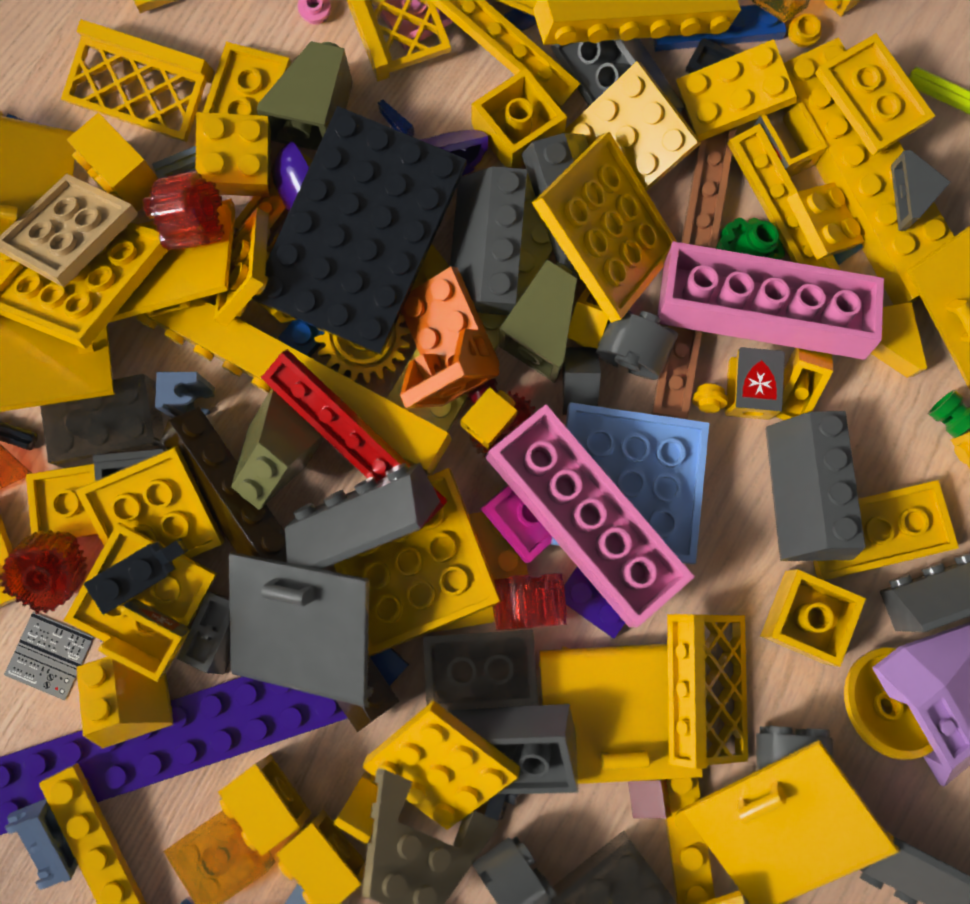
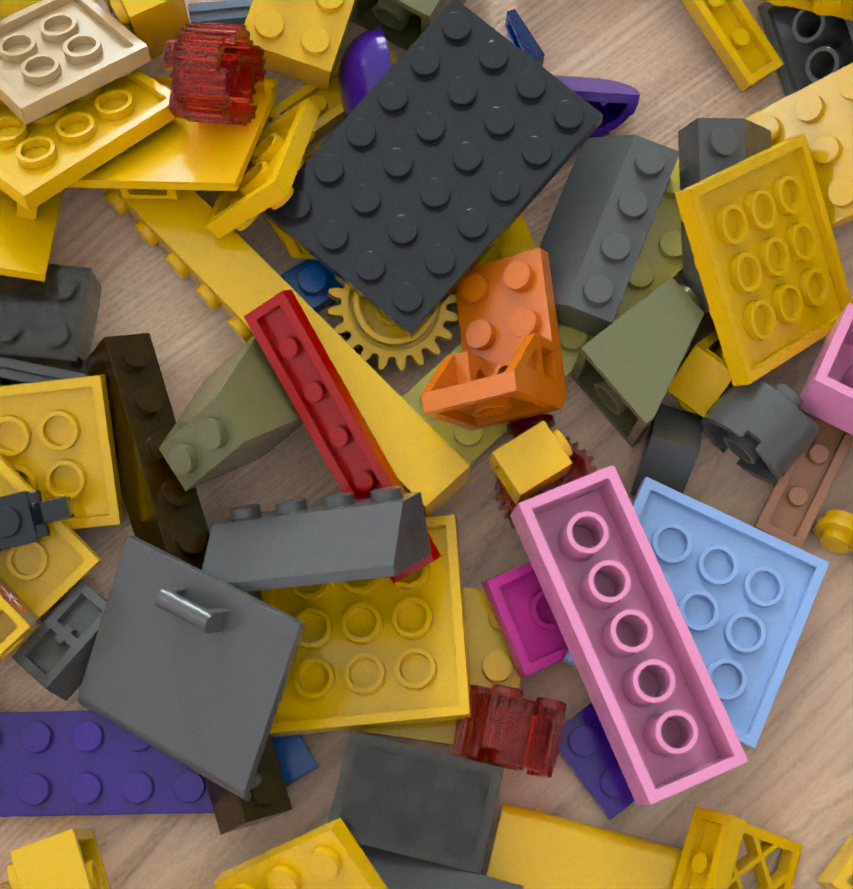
camera: 15 degrees right, 5 degrees down
sand blue hinge [155,372,215,418] -> none
yellow brick [471,68,567,168] -> none

